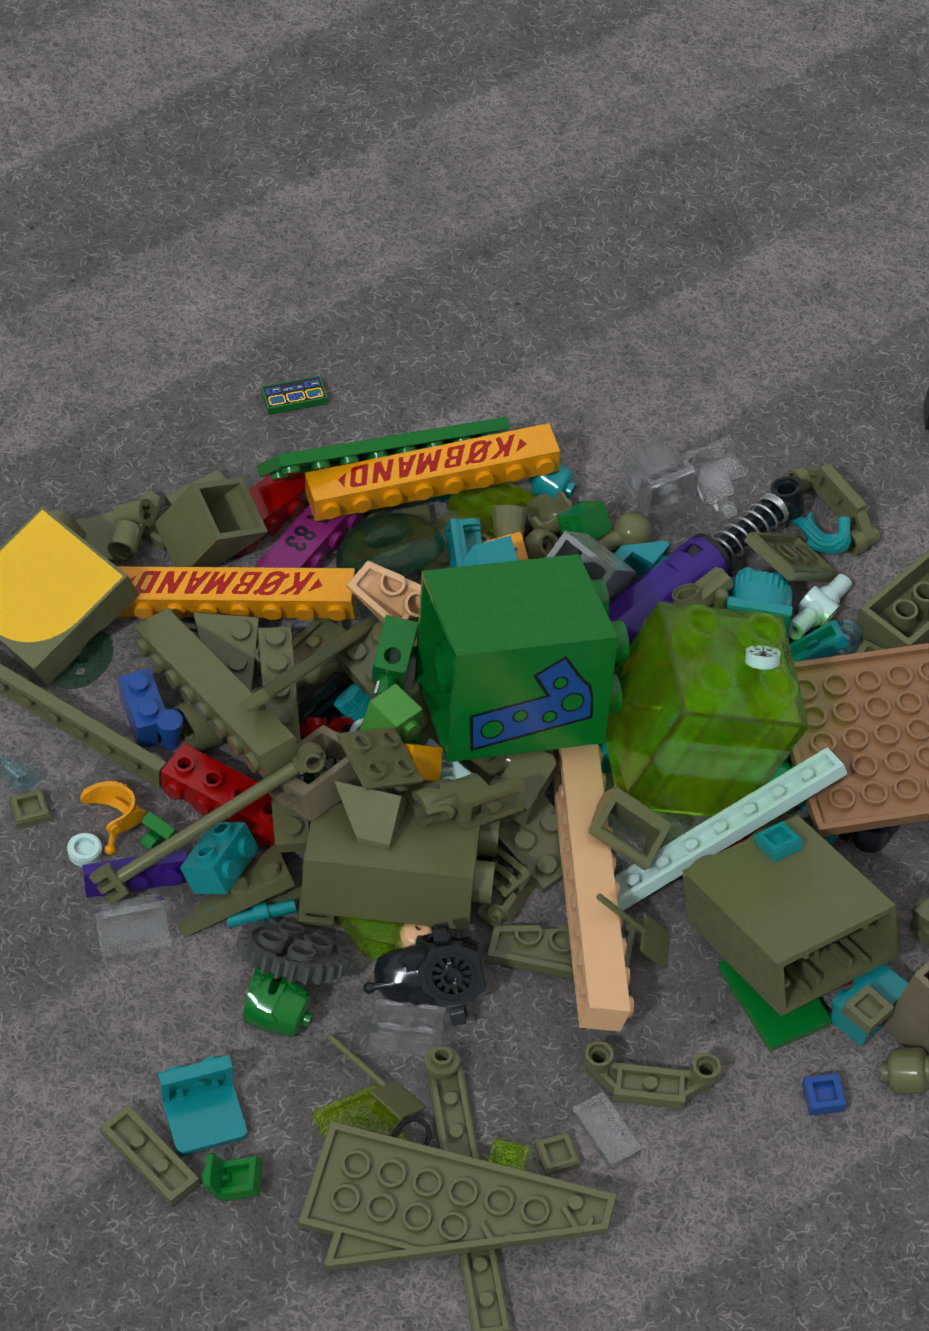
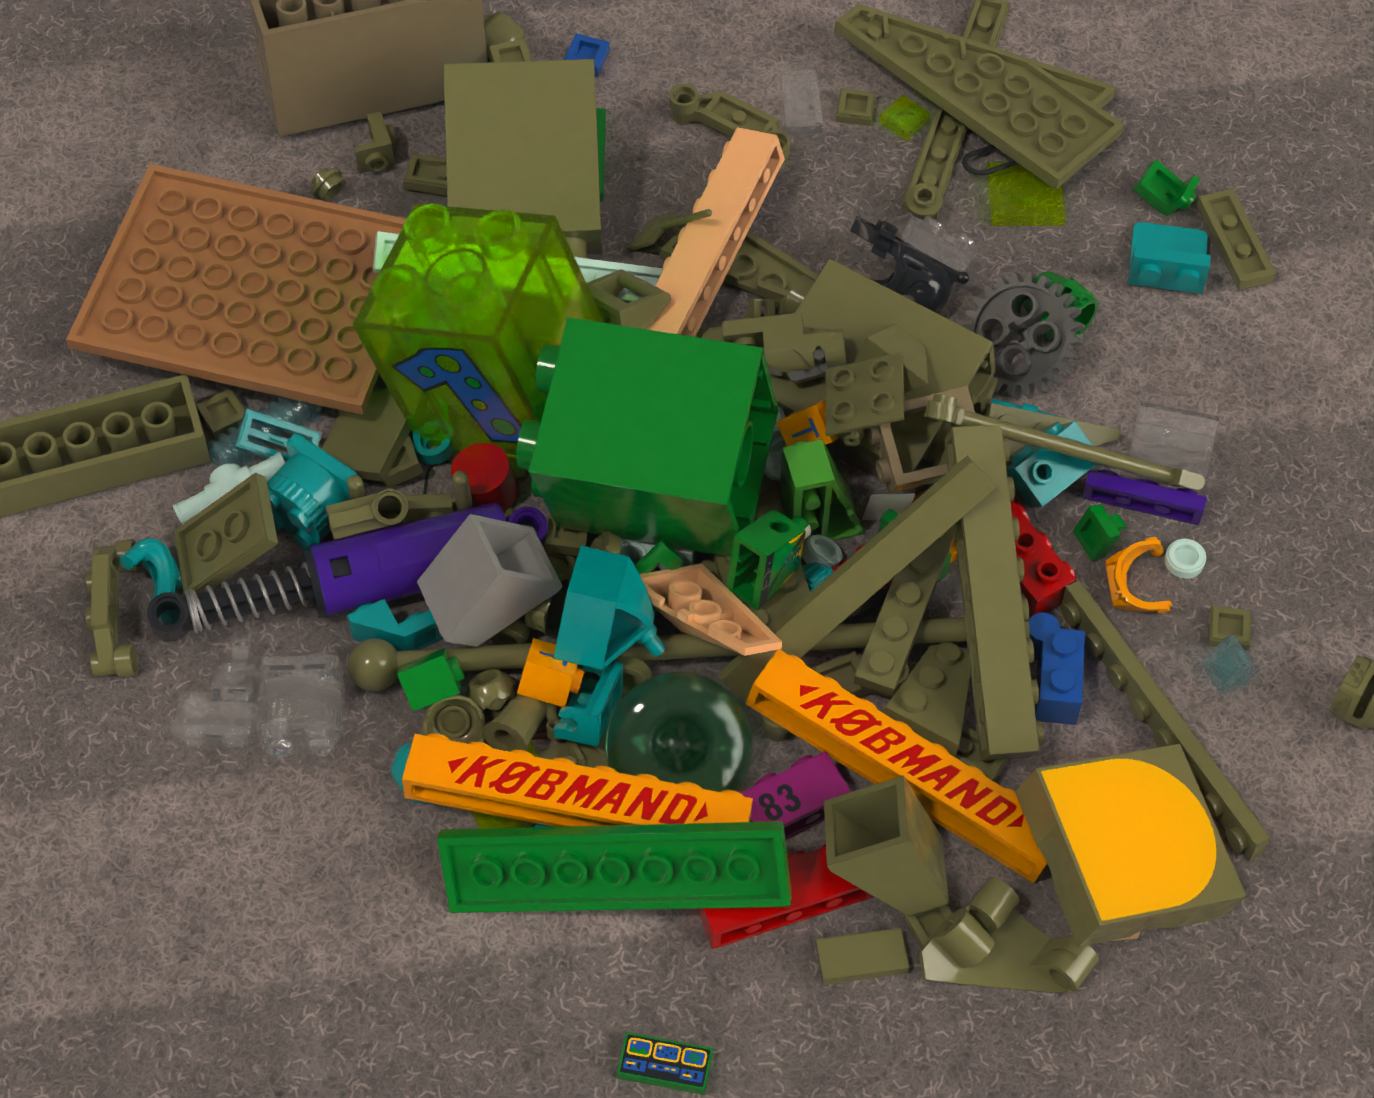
camera: 150 degrees left, 5 degrees up
olive piece [327,1034,426,1120] -> none
light aqua tile [745,645,781,670] -> none
teal tile [754,821,803,862] -> none

